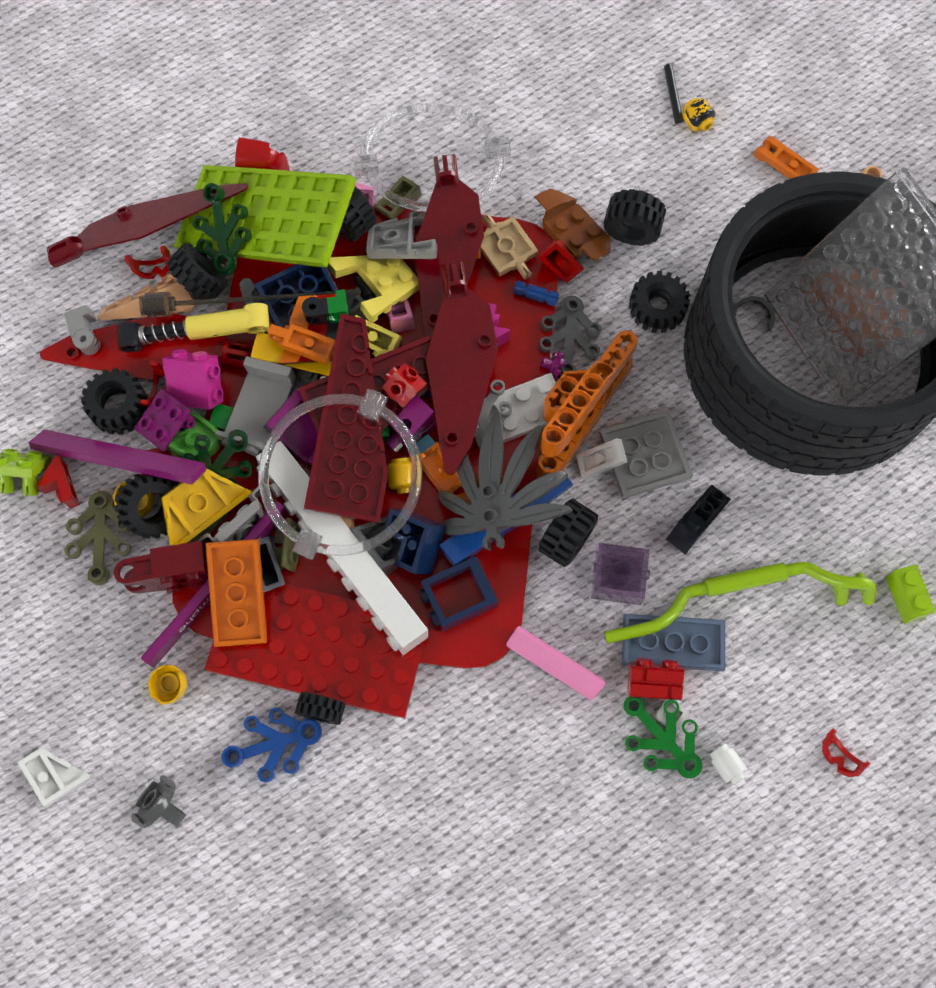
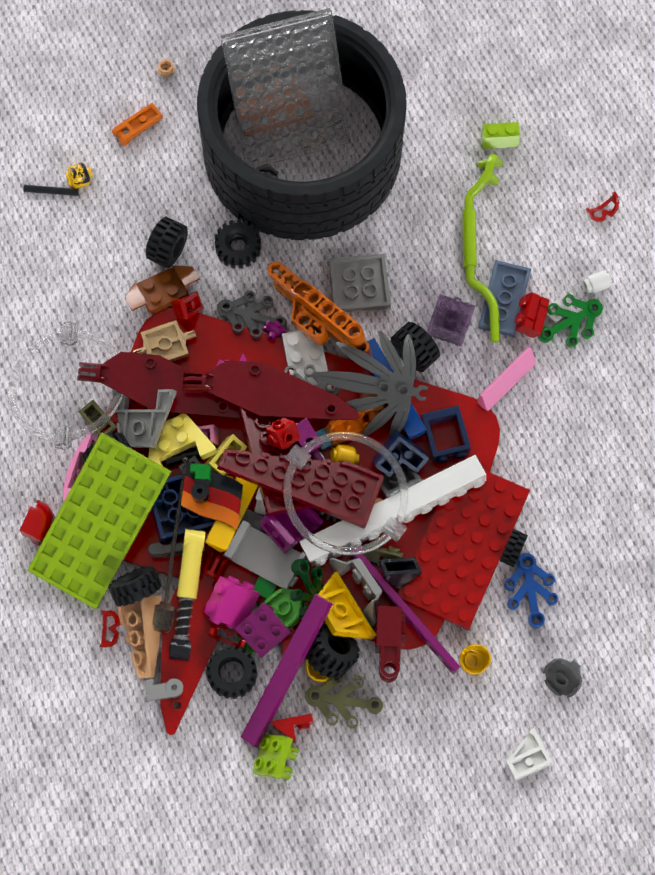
camera: 80 degrees left, 0 degrees up
dark red wing [47,183,248,268] -> none
dark green plant [193,183,252,275] -> none
orange tile [206,539,267,647] -> none
orange hinge [267,324,336,365] -> none
blue axle [513,281,559,306] -> none
white plate [576,438,627,478] -> none
black slope [666,484,731,555] -> none

